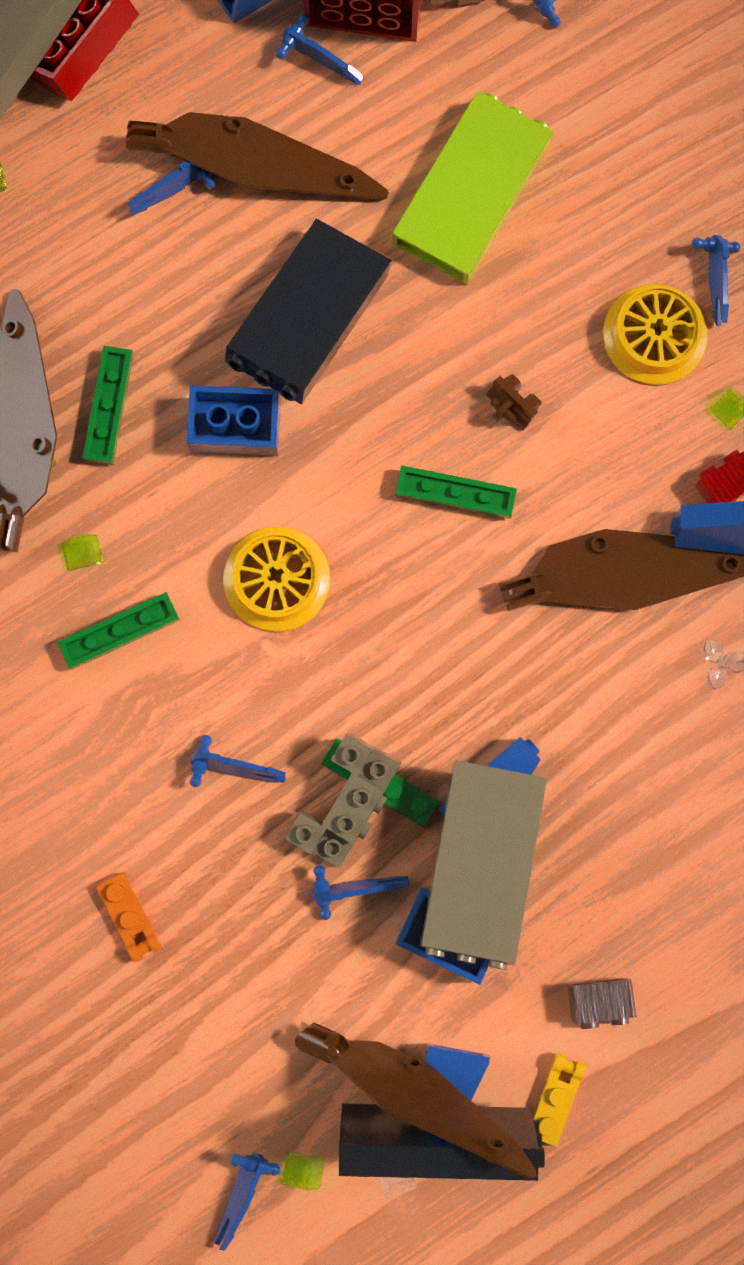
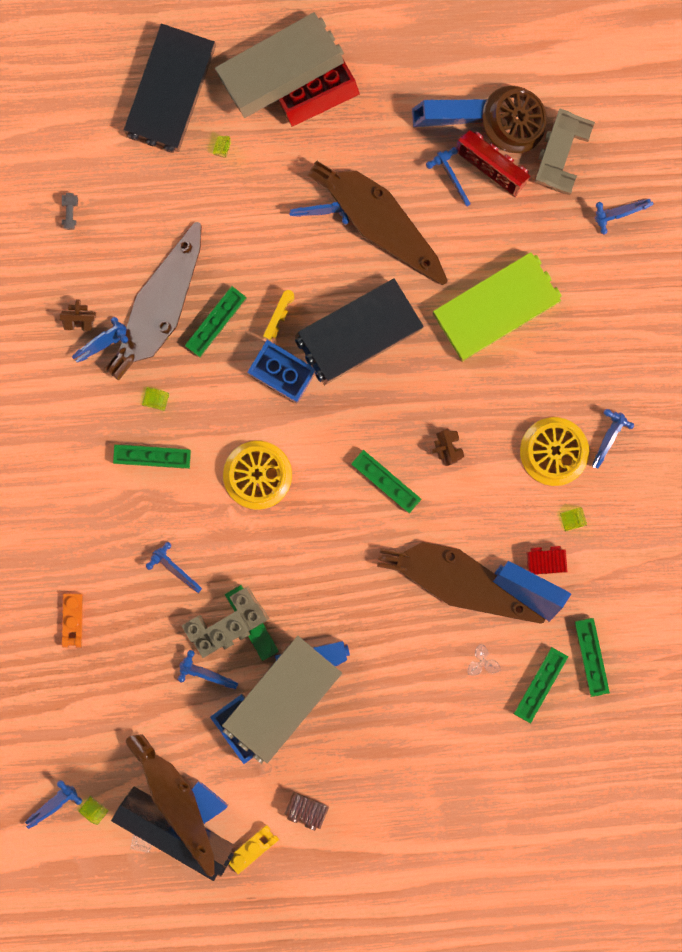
camera: 30 degrees right, 5 degrees up
none -> yellow plate [263,290,295,342]

